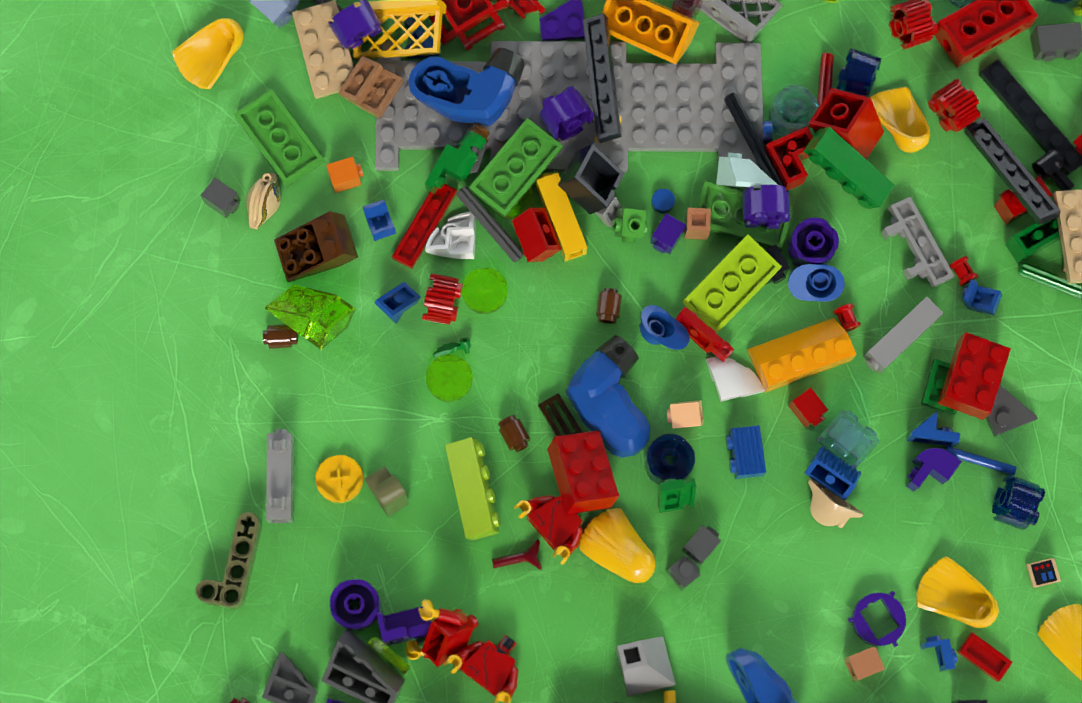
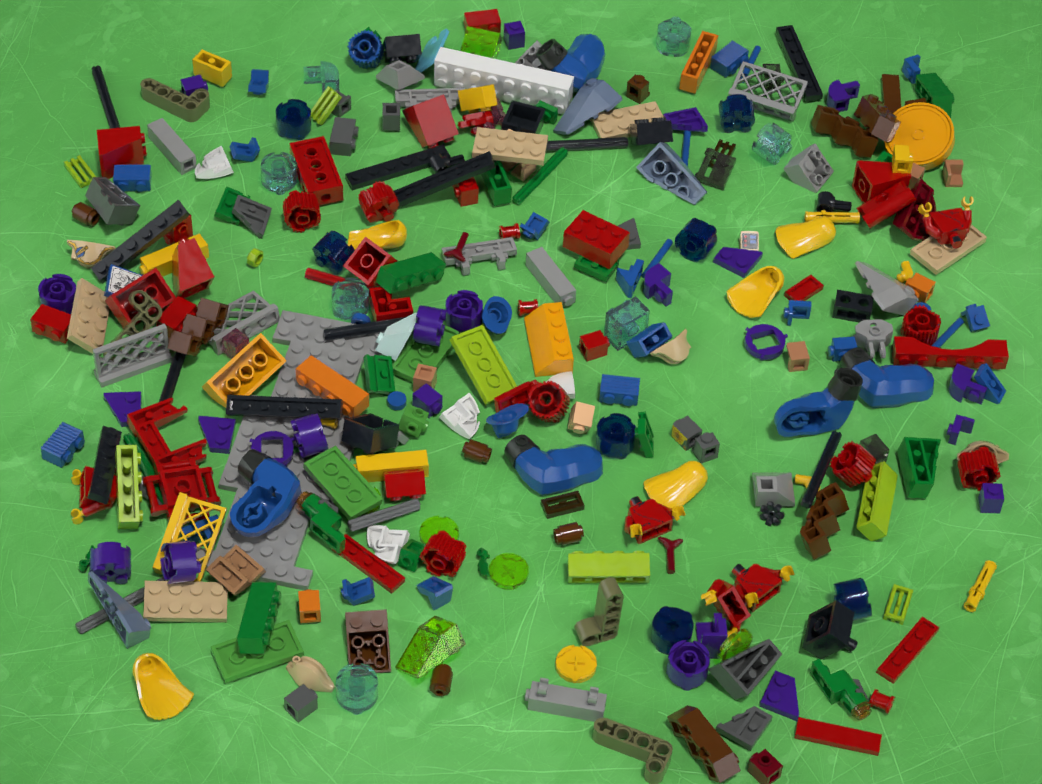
camera: 75 degrees left, 25 degrees down
red brick [547,431,619,515] -> none
none -> green brick [237,582,281,654]
none -> dark purple piece [249,431,295,465]
none -> orange brick [296,355,369,417]
none -> clear light blue brick [336,663,378,715]
none -> green plate [363,354,395,394]
none -> green bracket [398,539,426,572]
none -> white brick [439,393,480,439]
none -> dark red piece [444,232,469,262]
none -> red brick [528,381,570,423]
none -> clear blue brick [651,606,694,655]
none -> reddish brown brick [667,705,741,783]
none -> dark purple wing [713,247,763,278]
none -> black plant [760,501,785,526]

